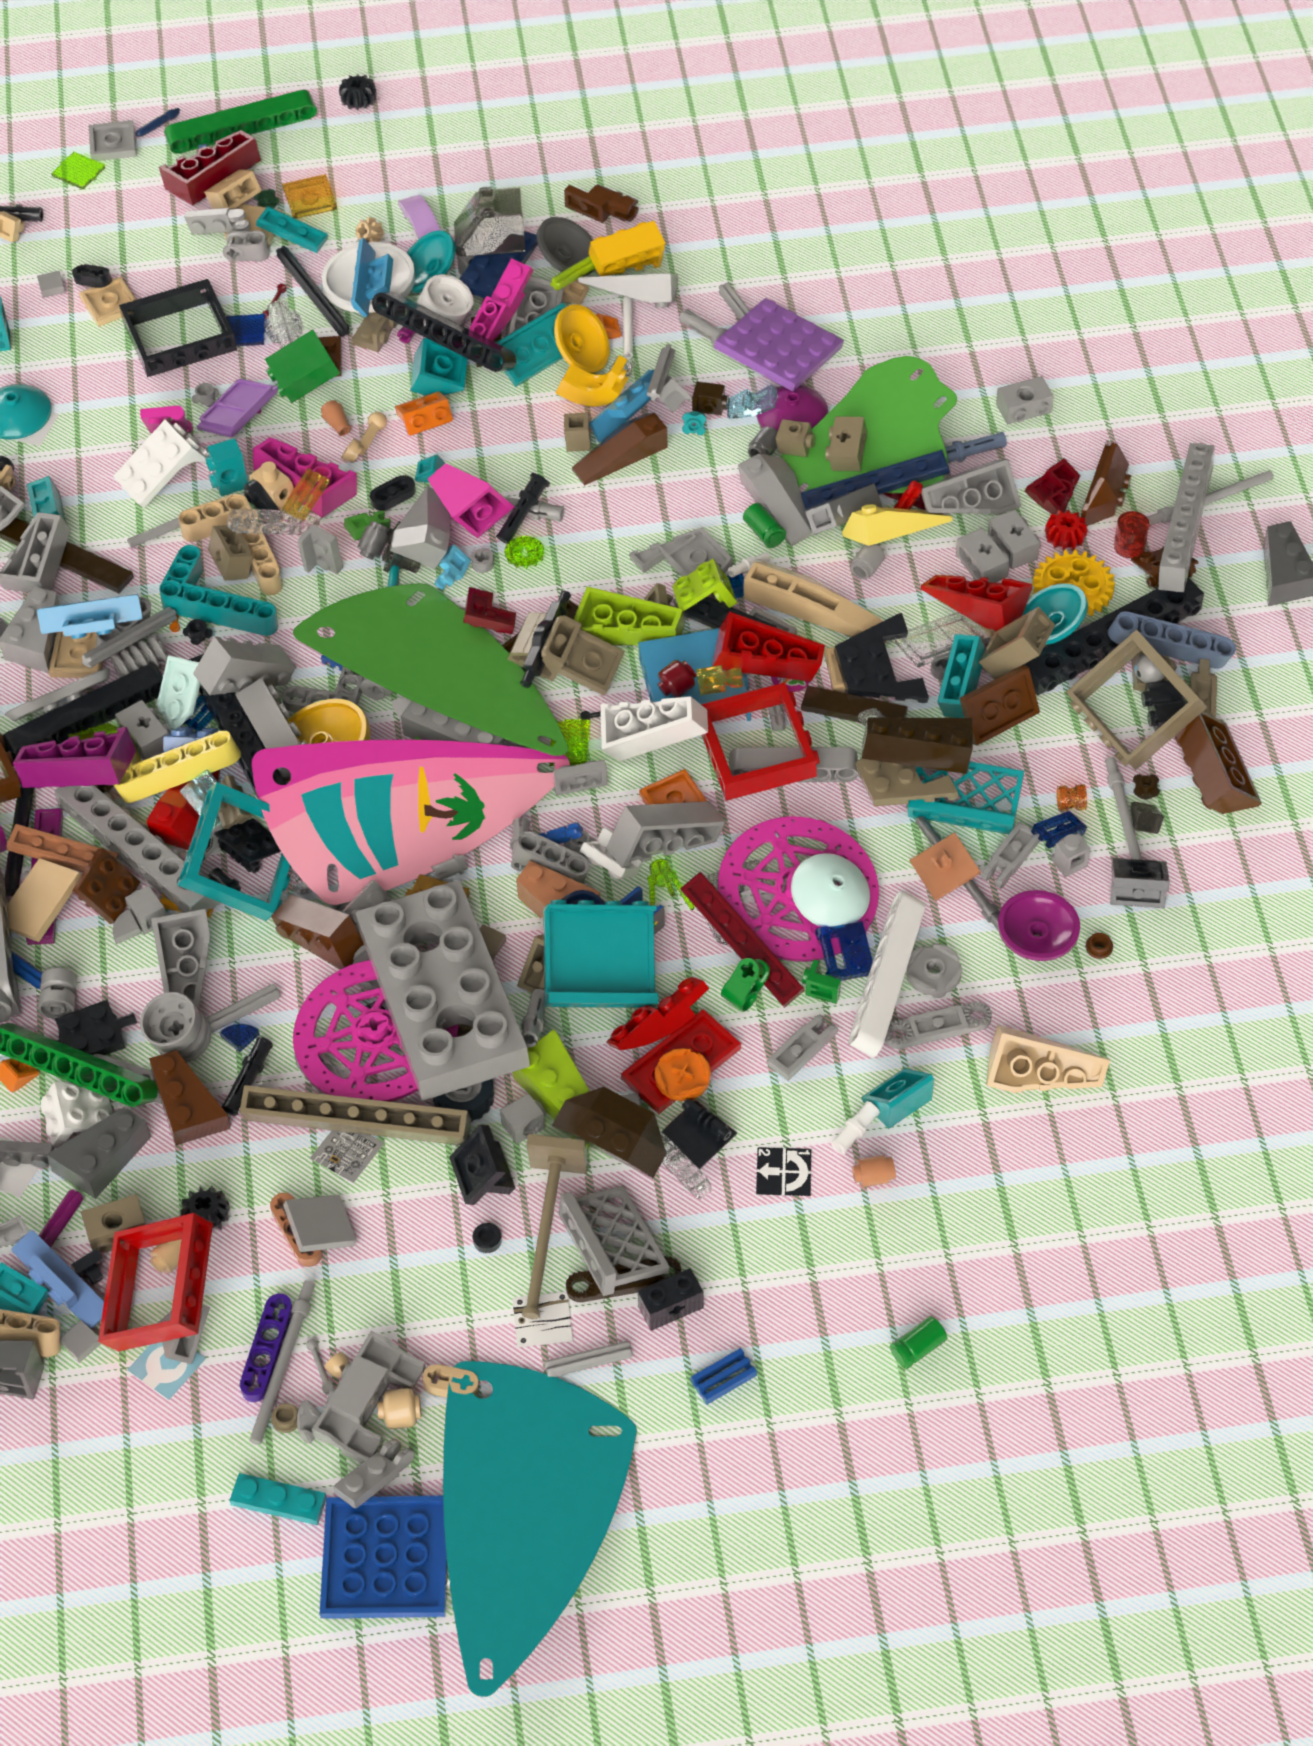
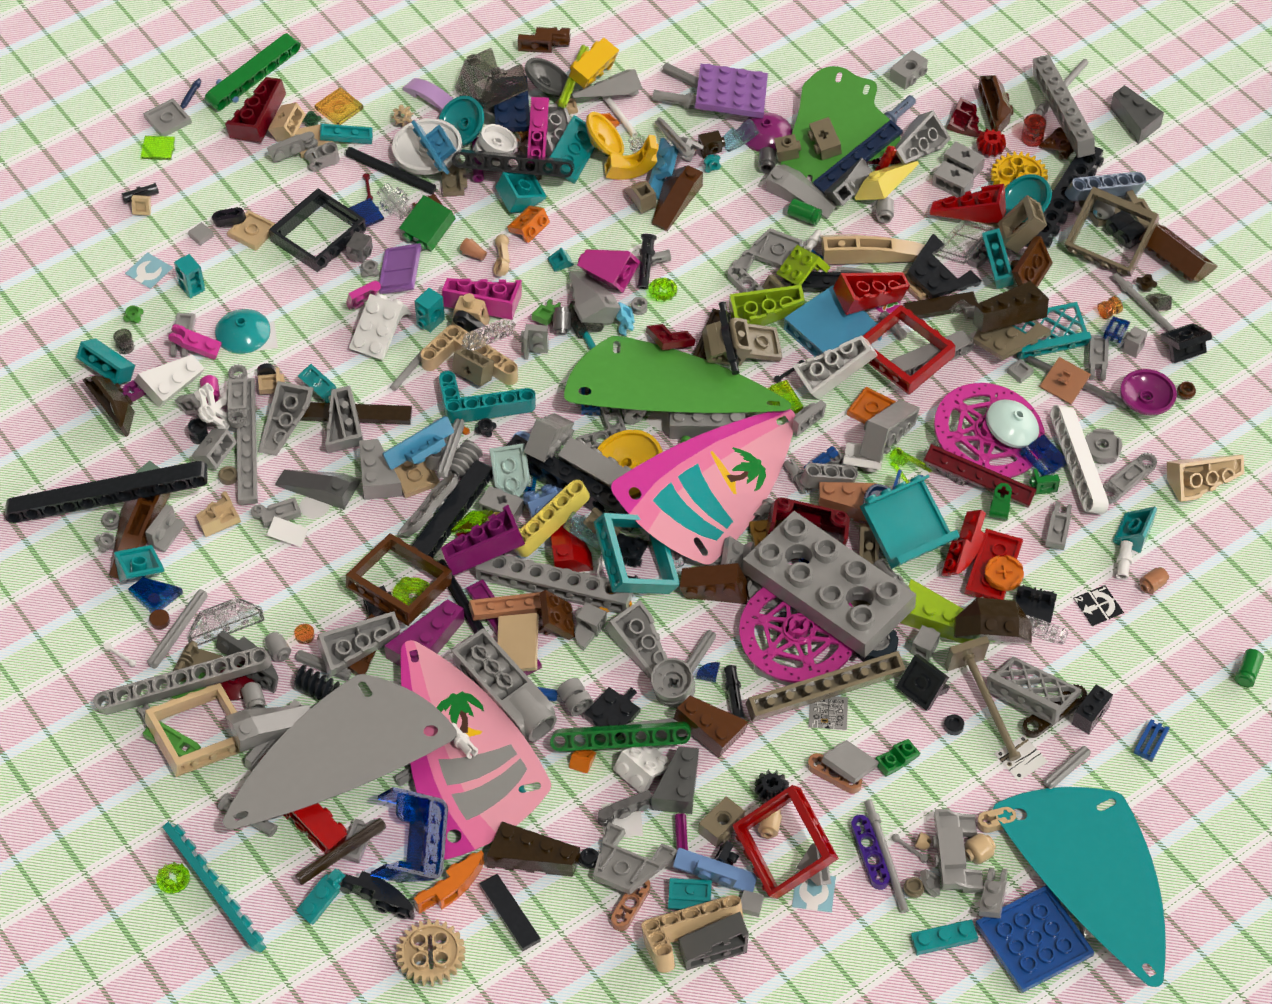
camera: 30 degrees left, 0 degrees up
clear yellow tile [282,468,330,521] -> none
black gear [339,74,377,111] -> none
black plate [370,475,416,511] -> none
dark red head [657,660,697,698] -> none
clear yellow plate [696,665,743,696] -> none
none -> flat silver brick [346,231,373,263]
none -> light grey beam [728,265,764,293]
none -> dark red windscreen [765,497,850,546]
none -> green slope [875,739,921,777]
none -> light grey tile [1007,359,1034,383]

